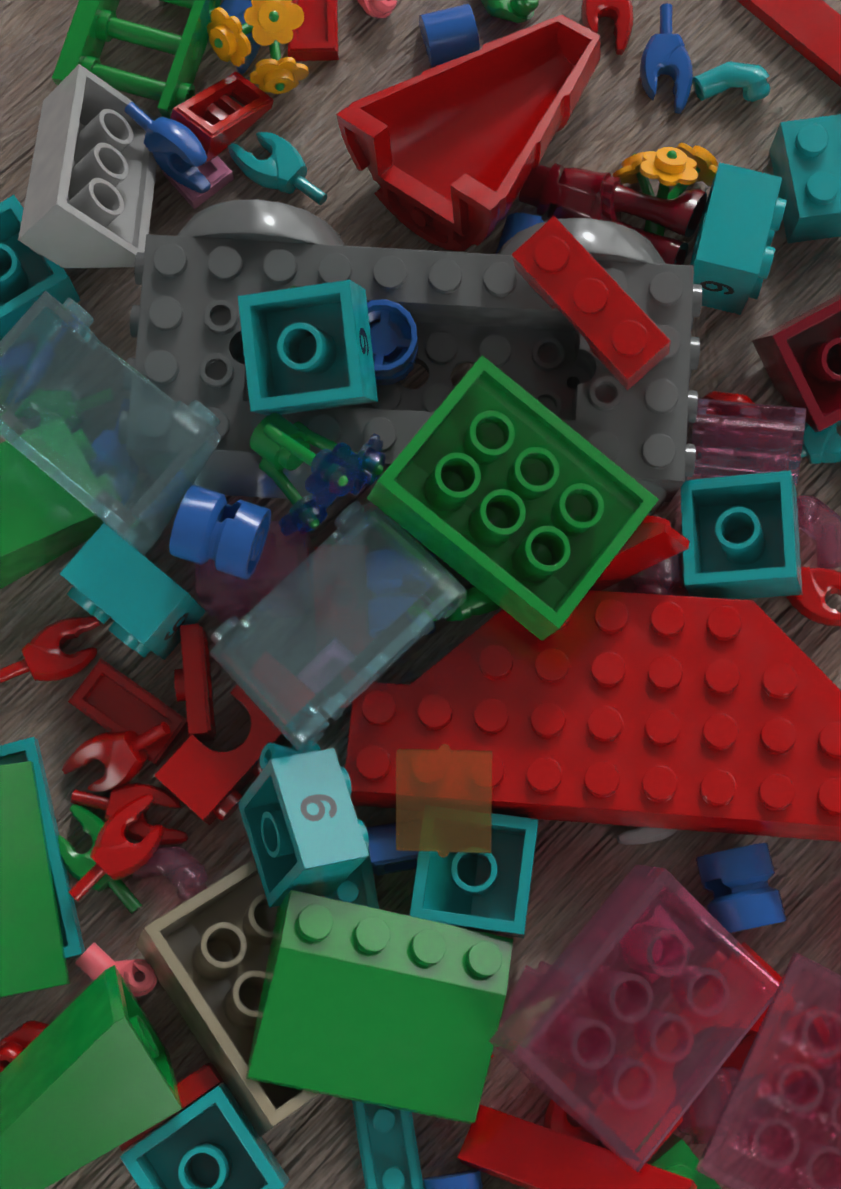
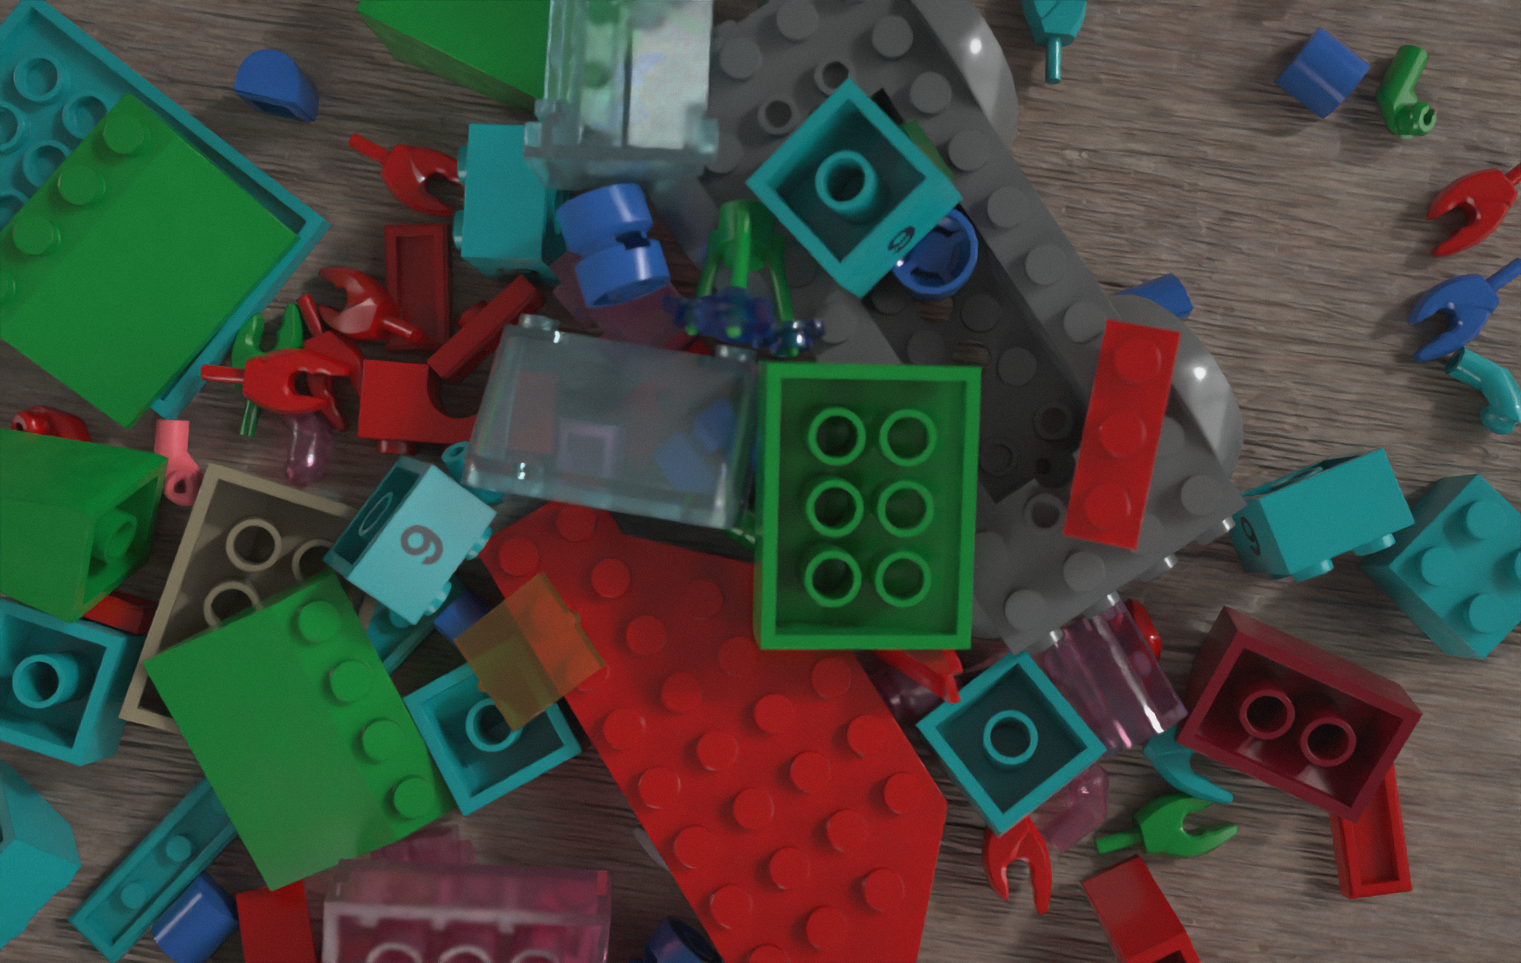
camera: 50 degrees right, 10 degrees up
red cone [336,15,600,251] -> none
dark red piece [519,163,707,265] -> none
light orange plant [613,143,718,236] -> none

